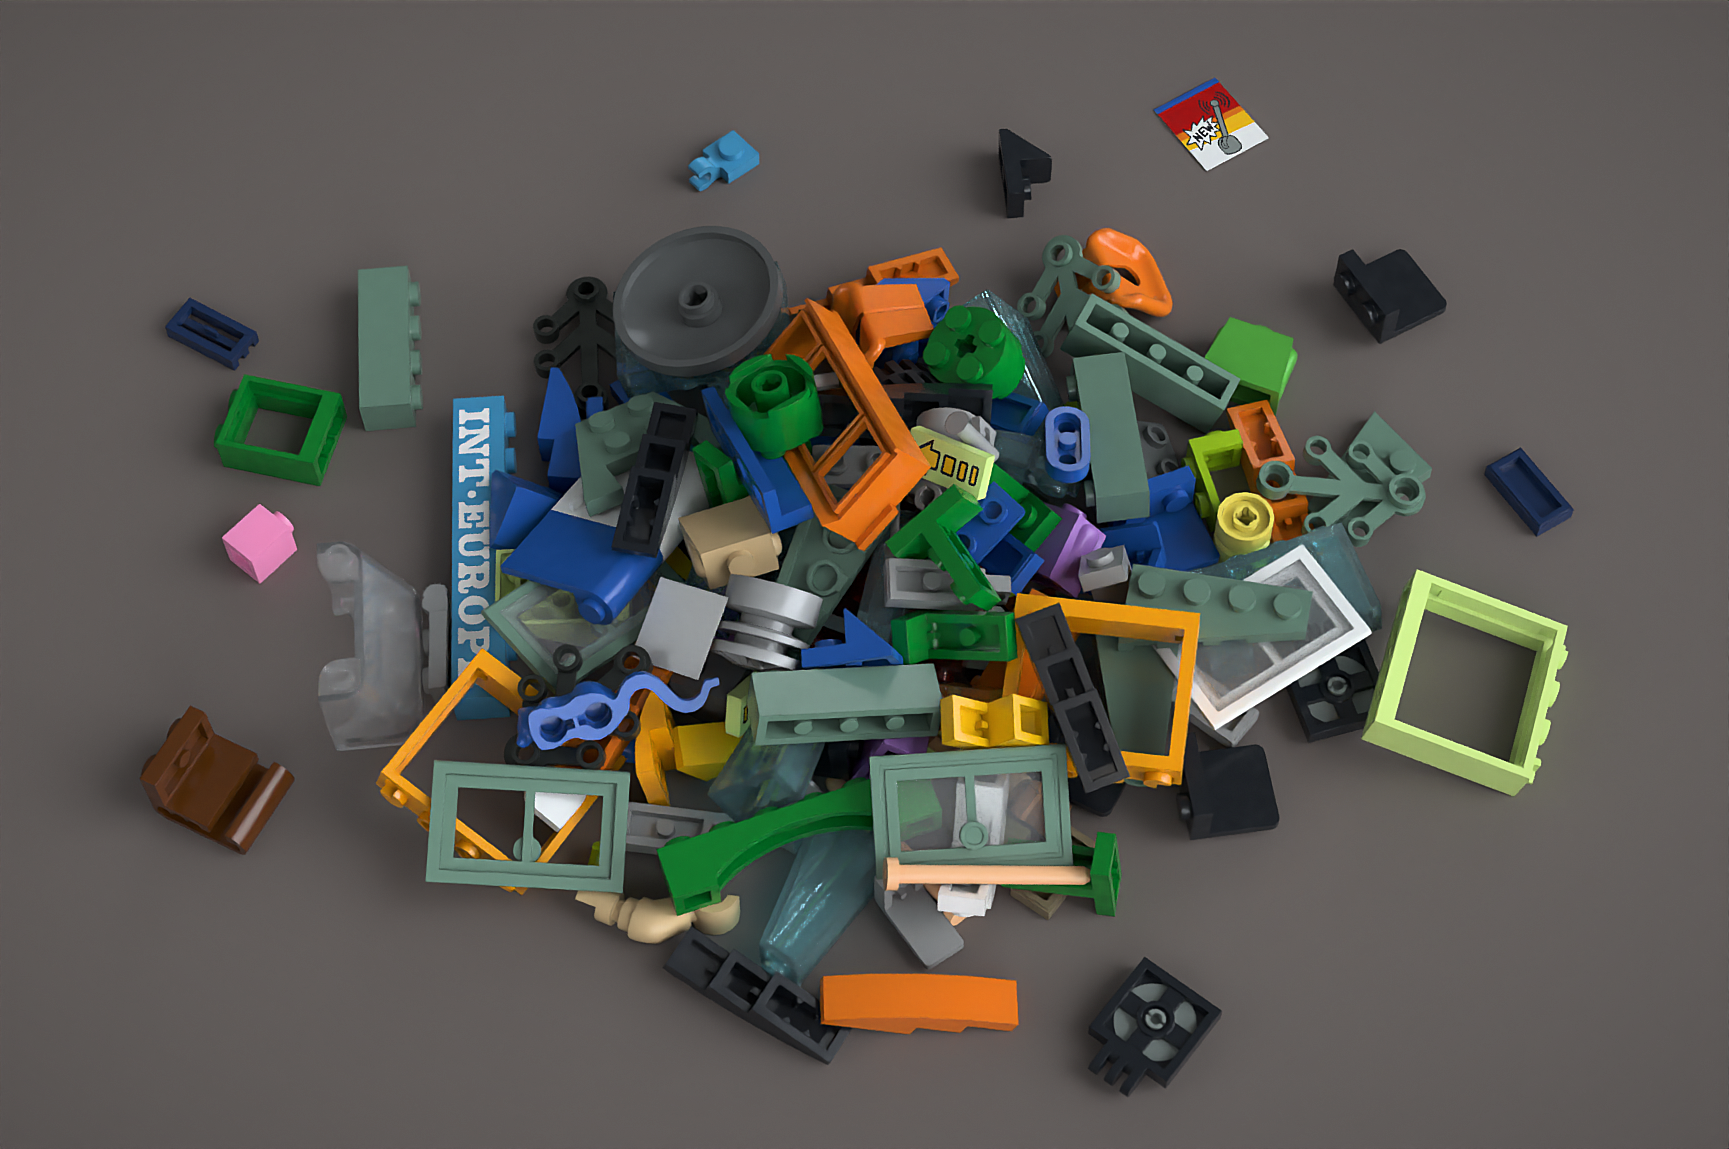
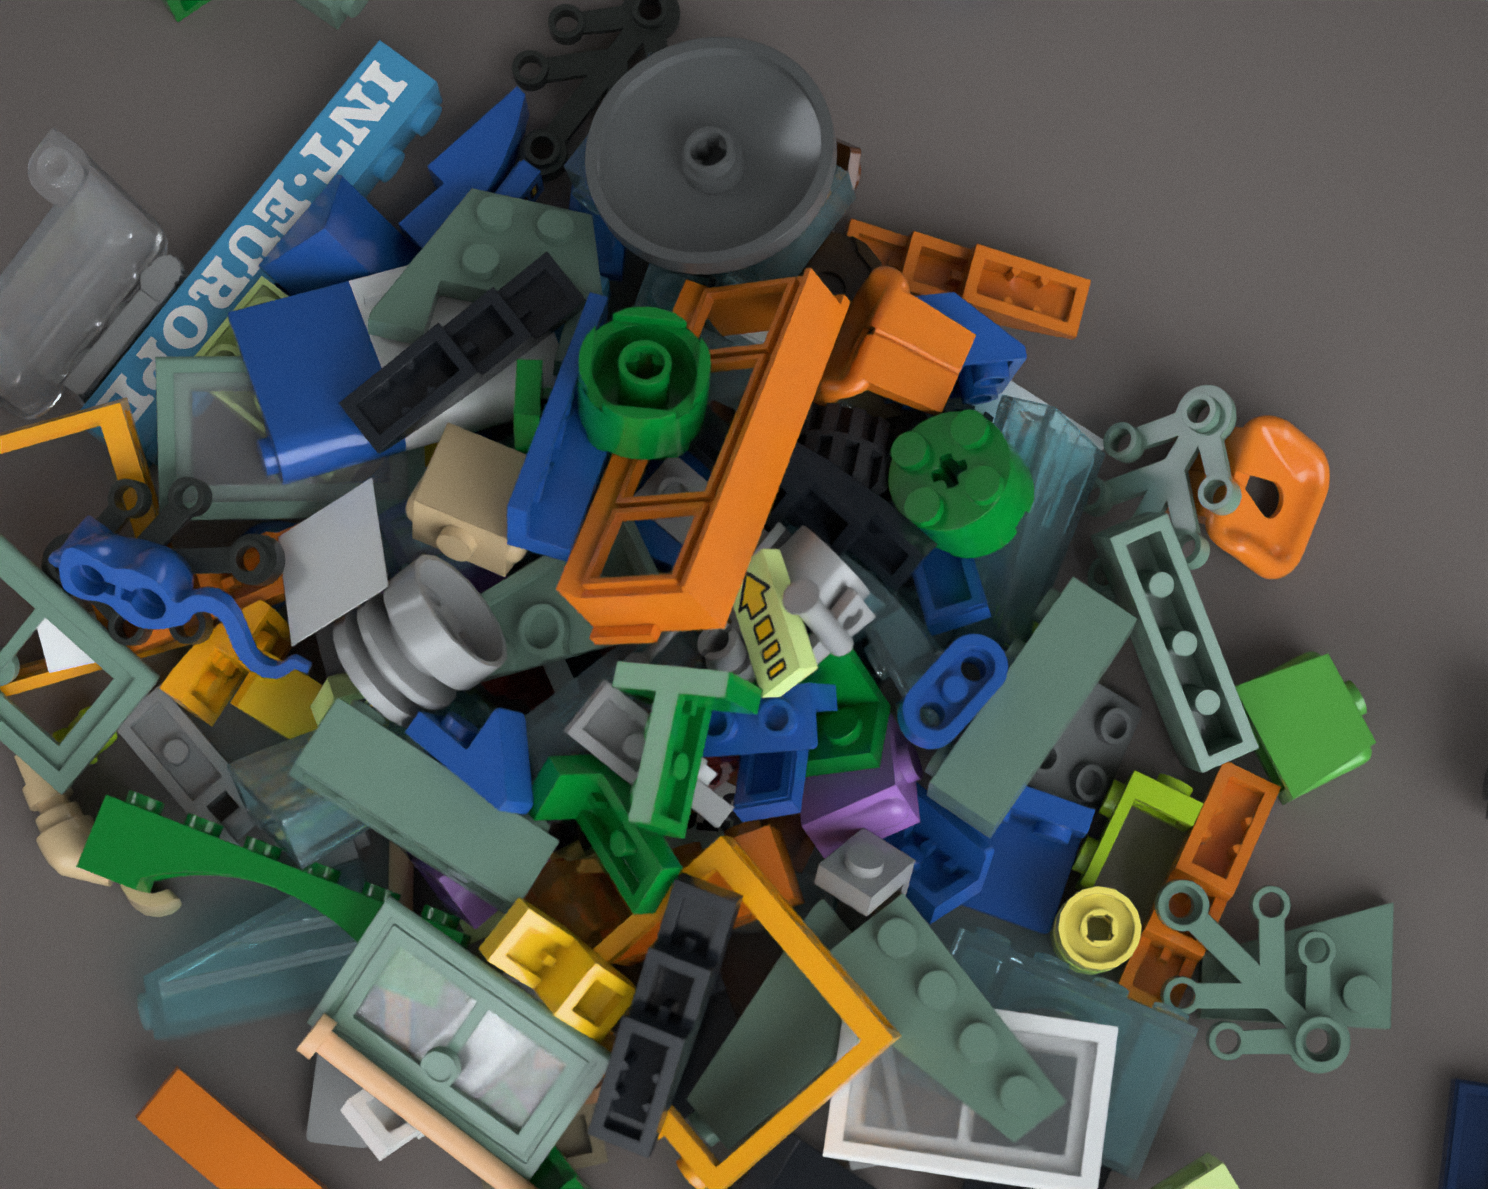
camera: 40 degrees right, 20 degrees up
bright pink brick [222,504,297,584] -> none
black slope [663,926,852,1065] -> none
black slope [998,129,1052,219] -> none

